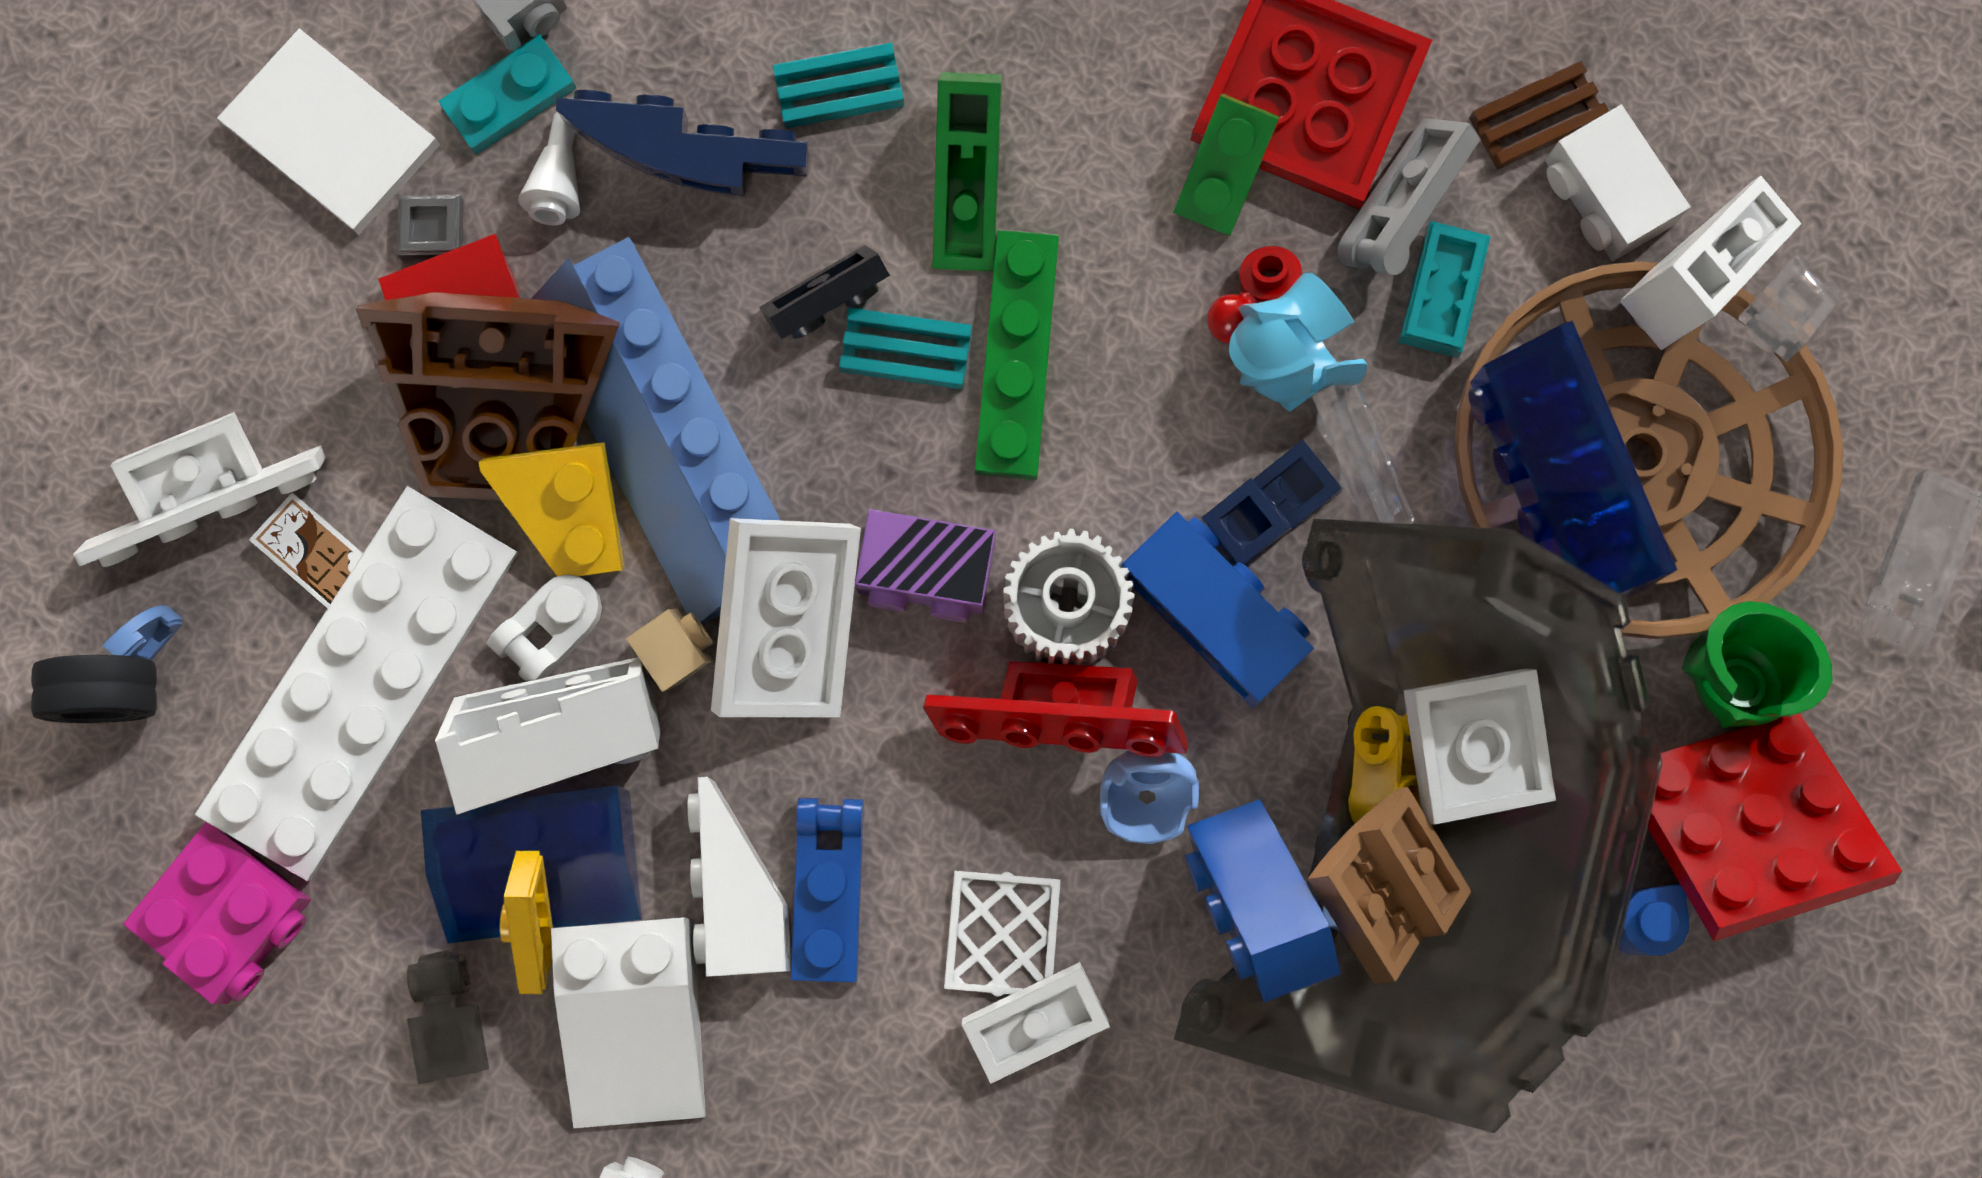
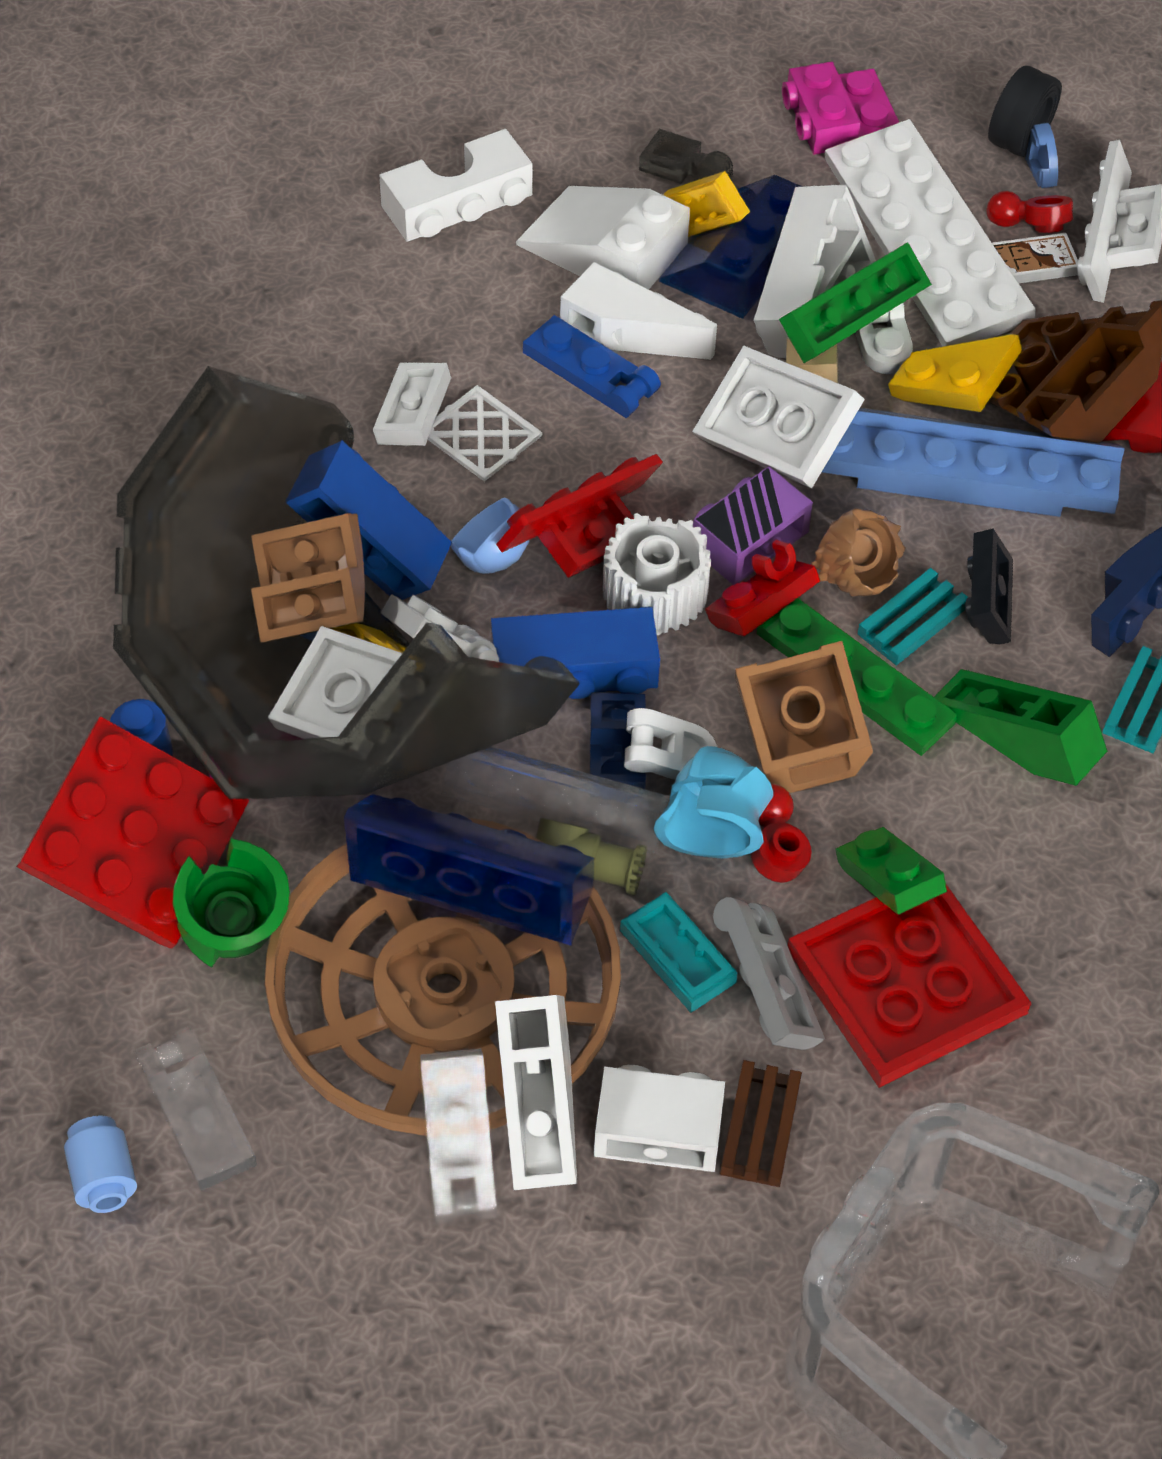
camera: 125 degrees right, 25 degrees down
none -> white plate [381,594,499,671]
none -> olive connector [536,817,647,896]
none -> white plate [624,708,717,780]
none -> red plate [705,540,820,637]
none -> medium nougat slope [735,641,873,793]
none -> green plate [779,242,932,363]
none -> medium nougat hair [811,508,906,597]
none -> red plate [986,191,1073,233]

